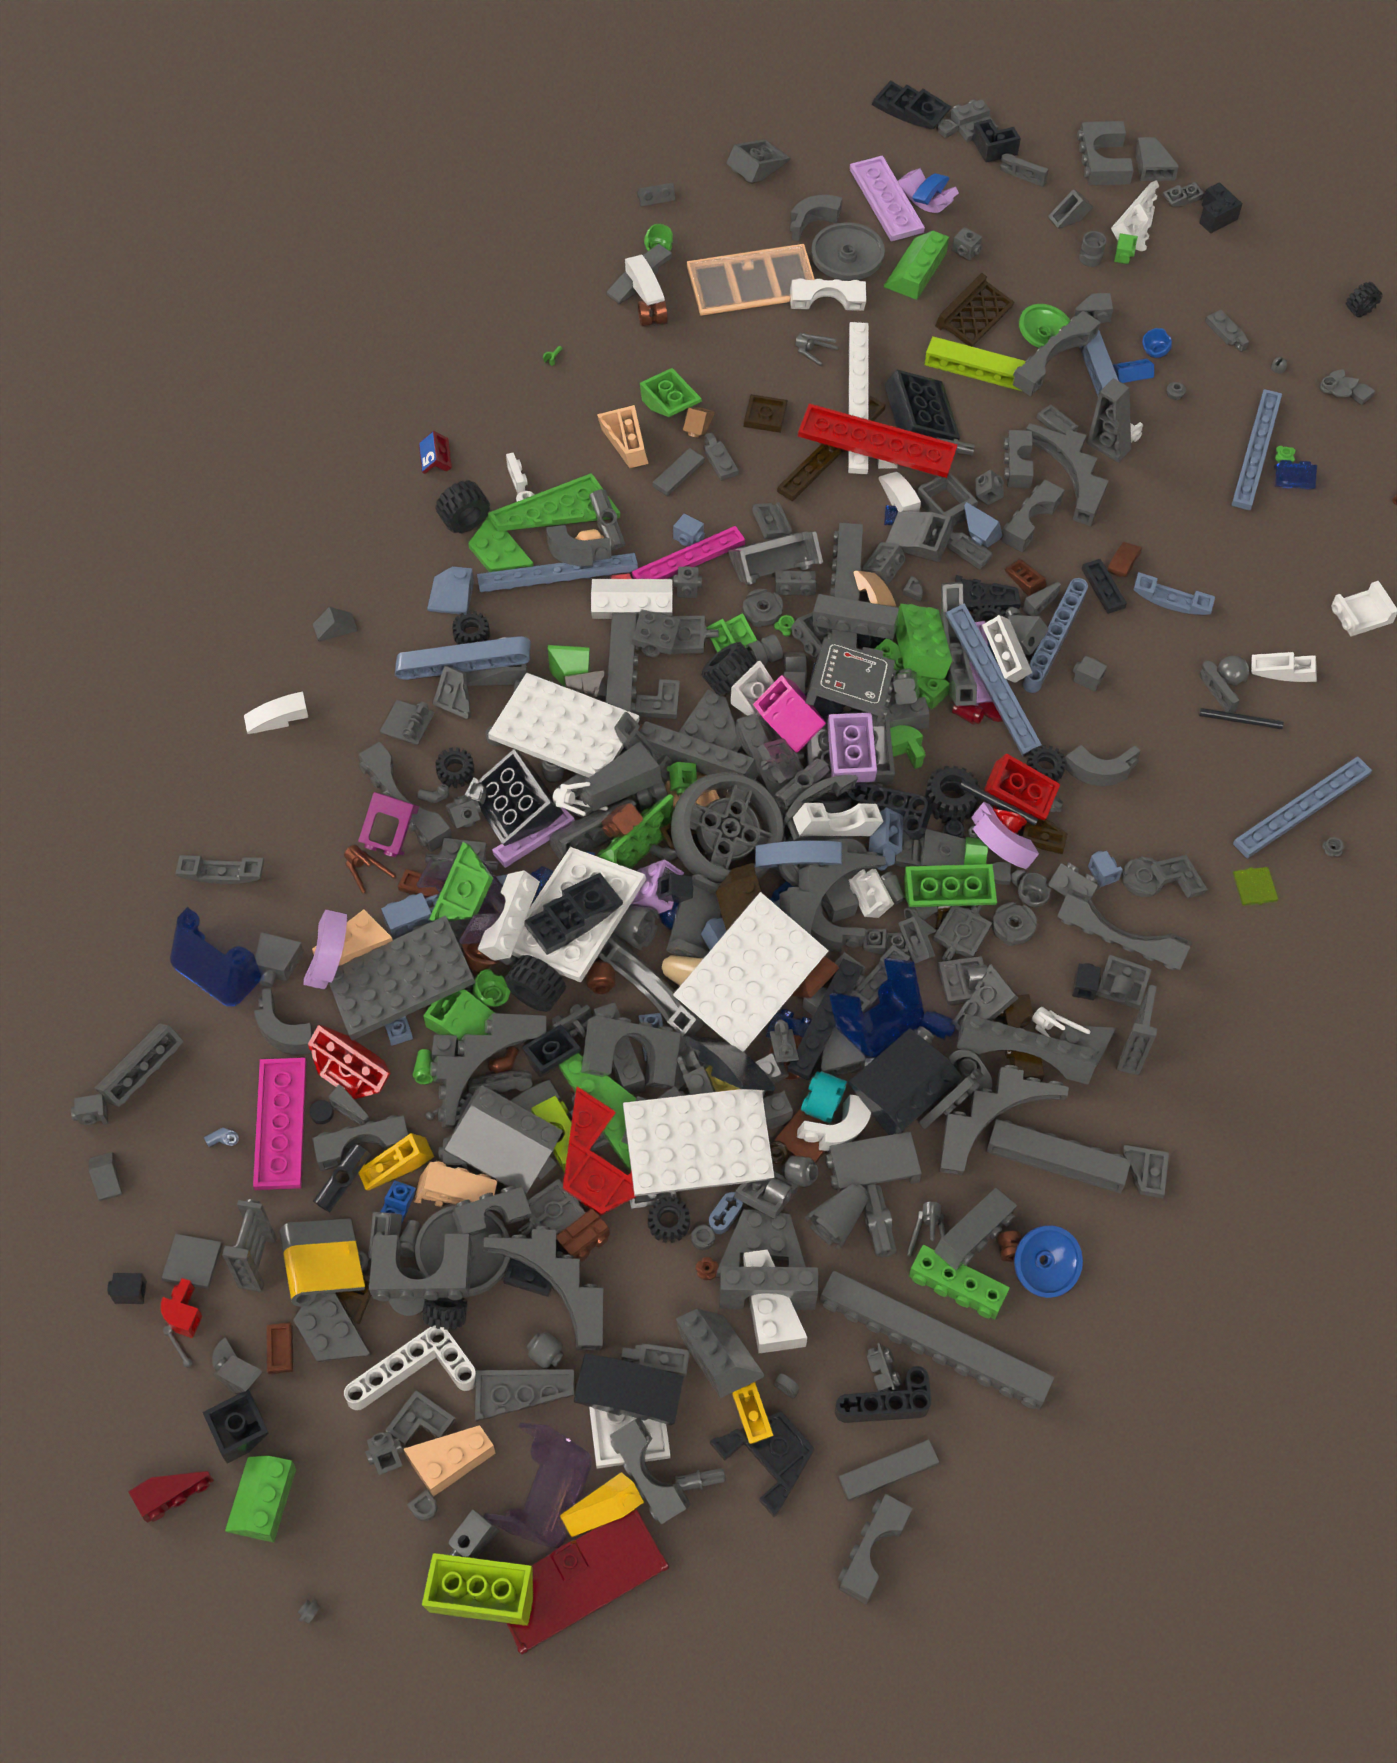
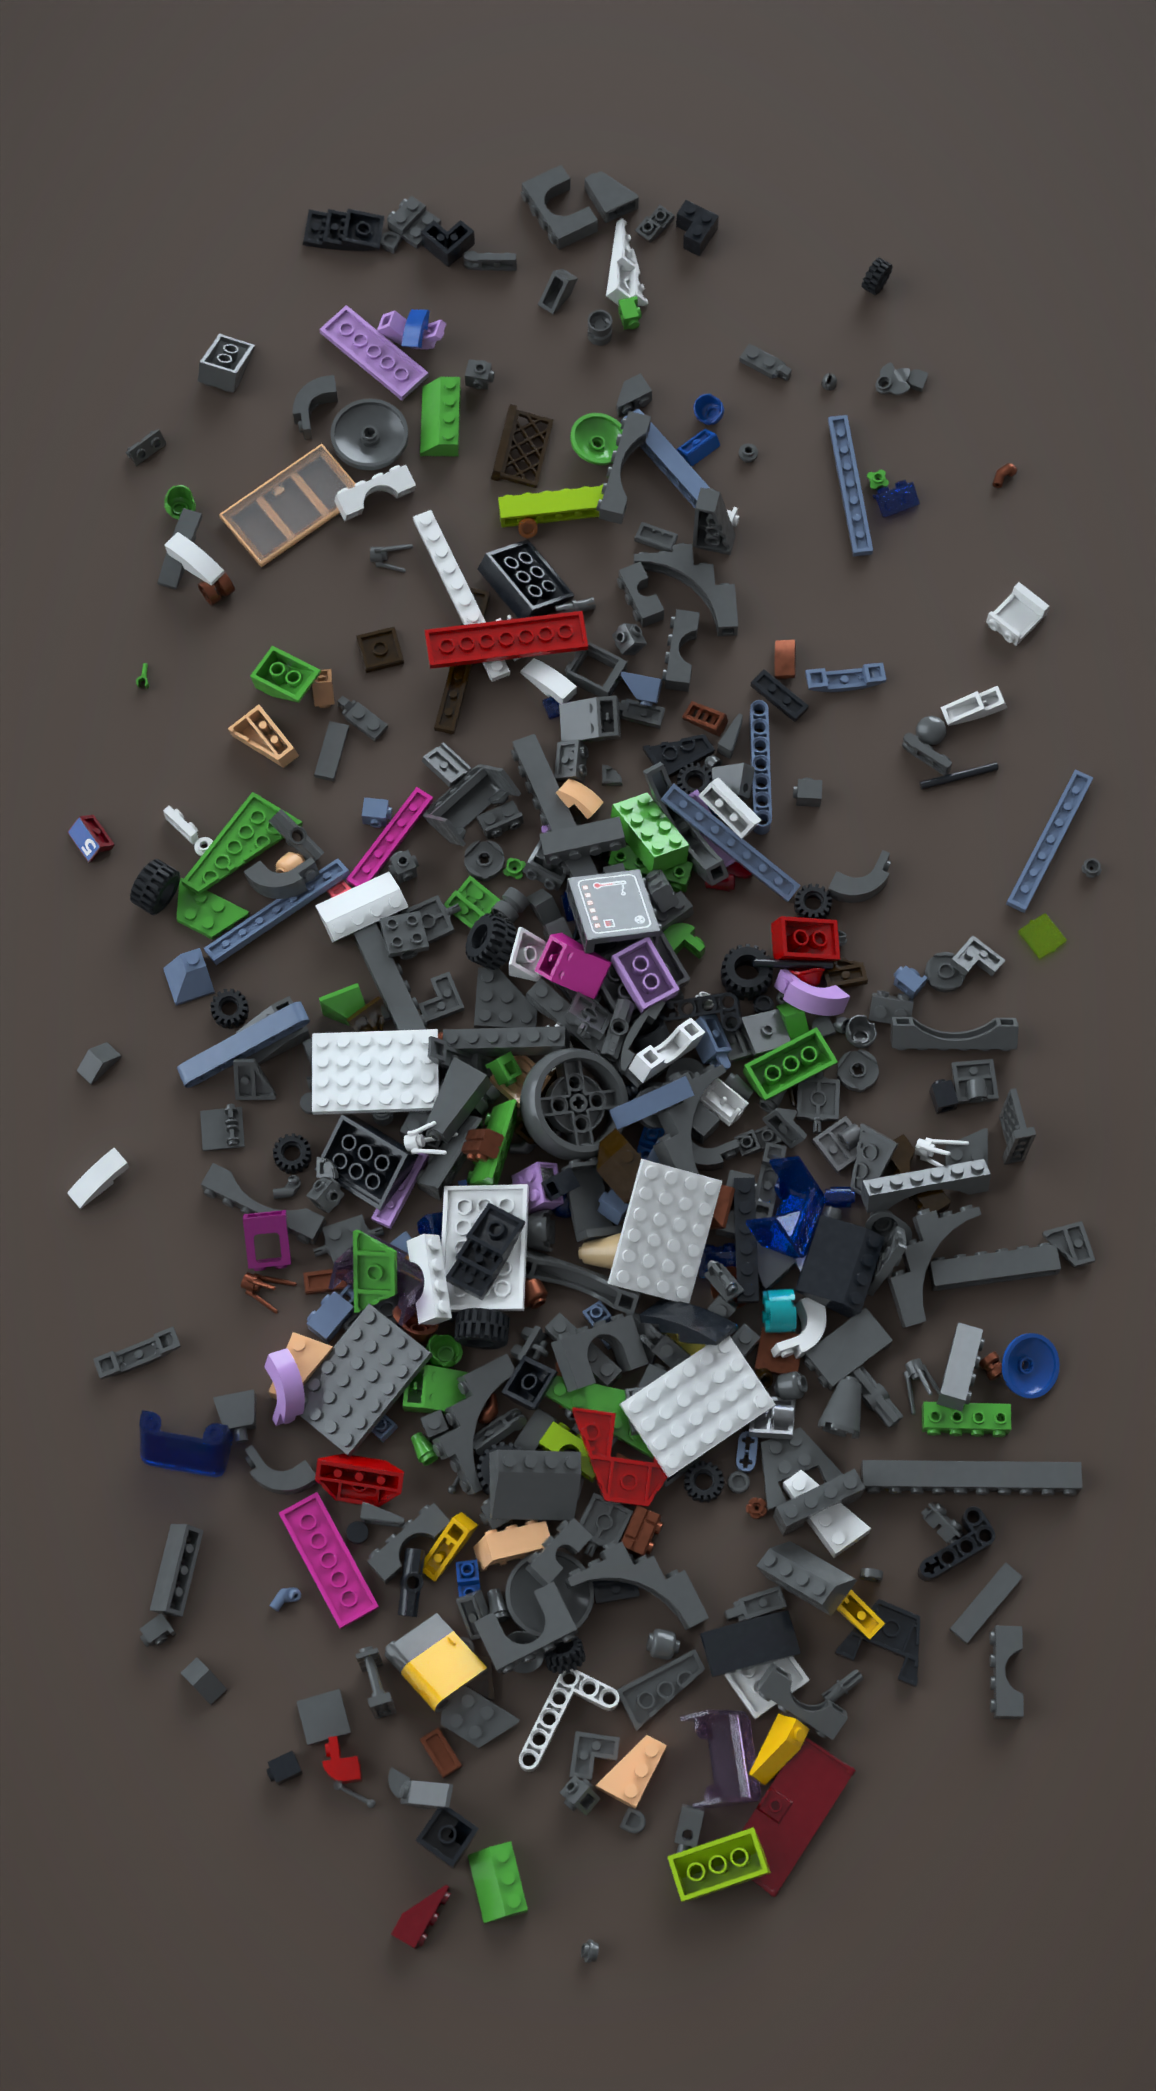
camera: 25 degrees left, 10 degrees up
none -> dark orange tile [518,517,538,538]

